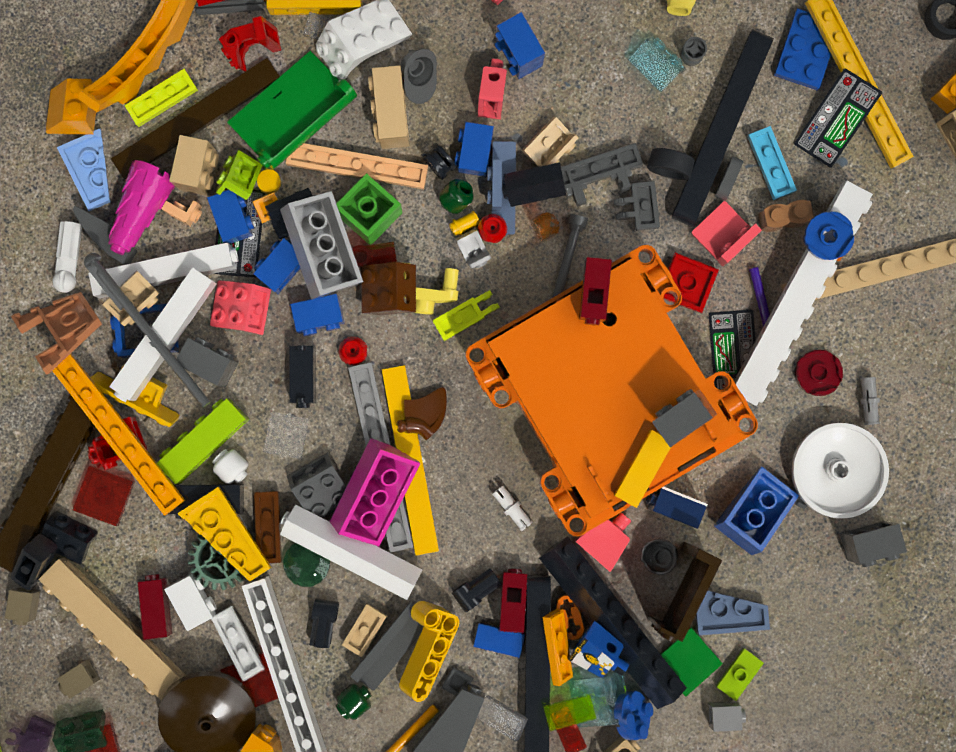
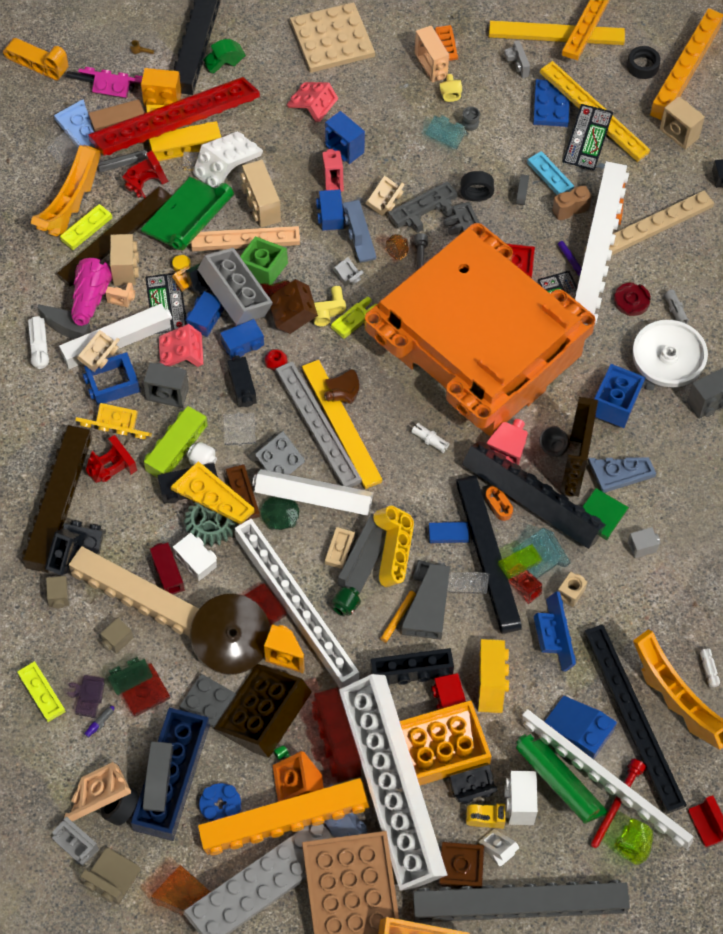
camera: 15 degrees left, 25 degrees down
nougat wing [11,292,102,375] -> none
light orange slope [46,78,96,135] -> none
light orange plate [53,353,185,516] -> none
light blue wing [57,129,111,212] -> none
clear red plate [72,466,135,526] -> none
dark grey bar [84,253,210,408] -> none
white brick [110,267,217,402] -> none
blue brick [207,190,255,244] -> none
white tile [211,606,265,681] -> none
lime bracket [216,150,262,200] -> none
black piece [309,598,339,648] -> none
dark pink slope [330,438,421,546] -> none
dark grey piece [400,49,437,104] -> none
black wheel [421,143,457,180] -> none
dark green head [439,179,474,214] -> none
yellow pin [449,211,480,236] -> none
black piece [452,568,502,613] -> none
red plate [478,214,508,243] -> none
dark red brick [499,569,527,633] -> none
black brick [502,162,566,207] -> none
light orange tile [543,609,573,686] -> none
blue torso [568,621,629,677] -> none
dark red brick [579,257,612,326] -> none
yellow tile [614,429,671,508] -> none
blue plate [614,691,653,740] -> none
dark blue piece [645,486,708,529] -> none
dark grey brick [652,389,717,447] -> none
black beam [671,29,774,227] -> none
coral bracket [691,201,762,266] -> none
lime plate [716,648,764,701] -> none
blue plate [803,212,854,260] -> none

